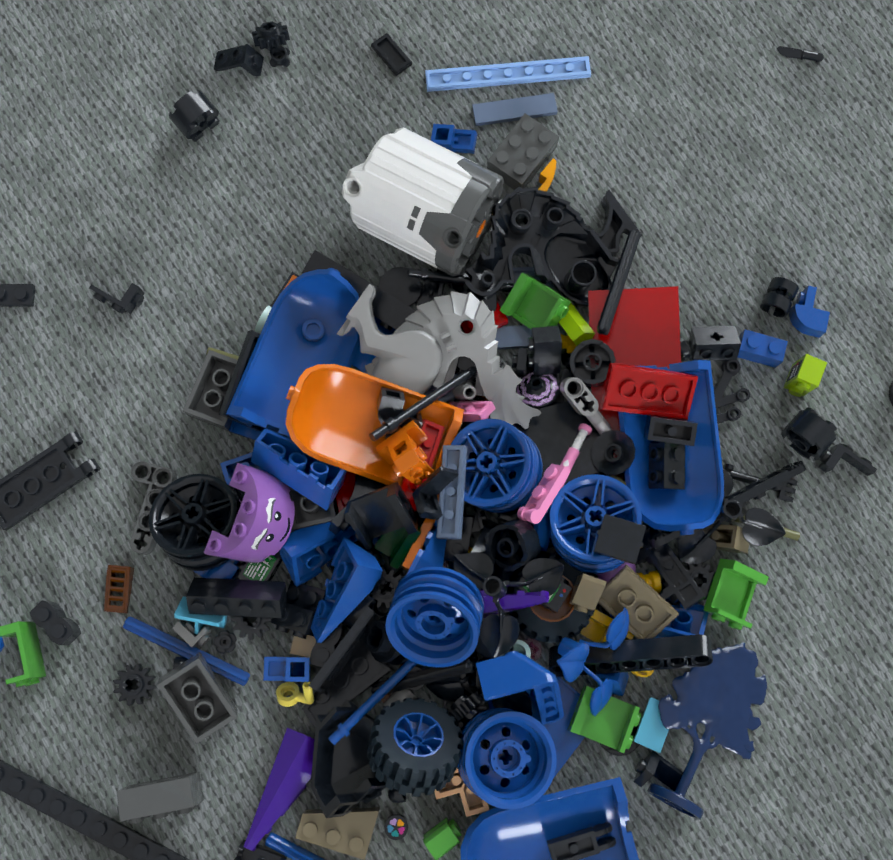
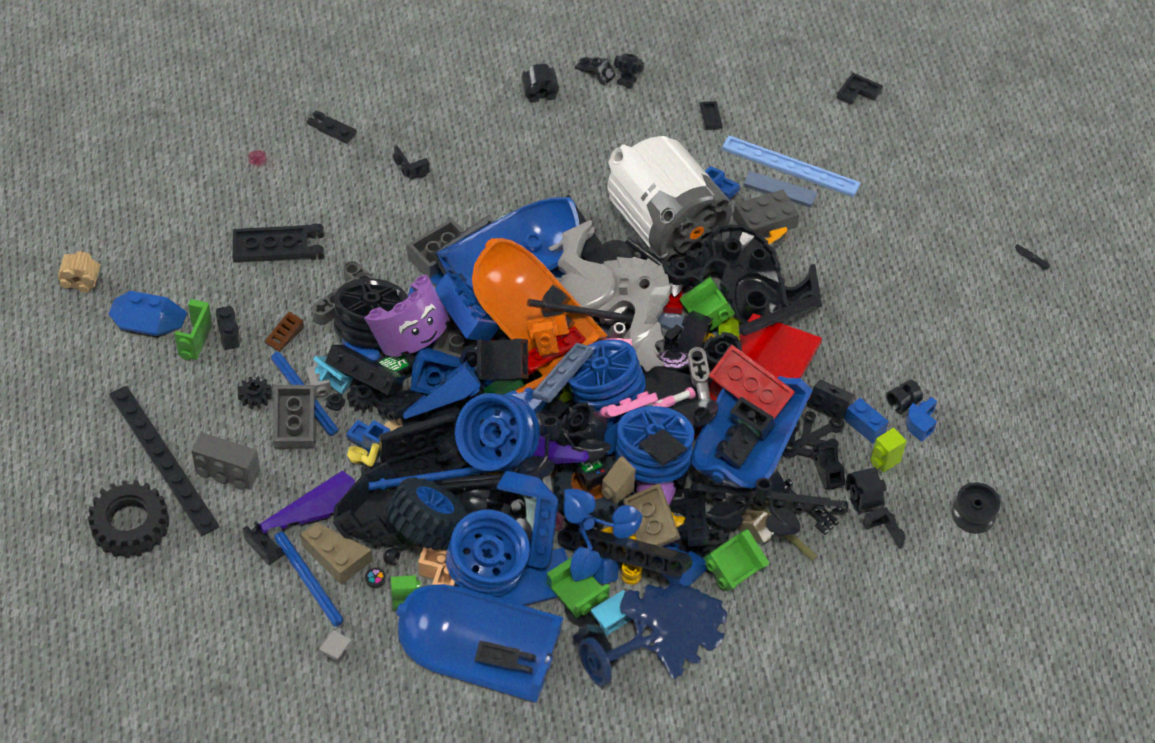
camera: 30 degrees right, 25 degrees down
black bracket [412,467,459,520] -> none
none -> black brick [815,440,845,489]

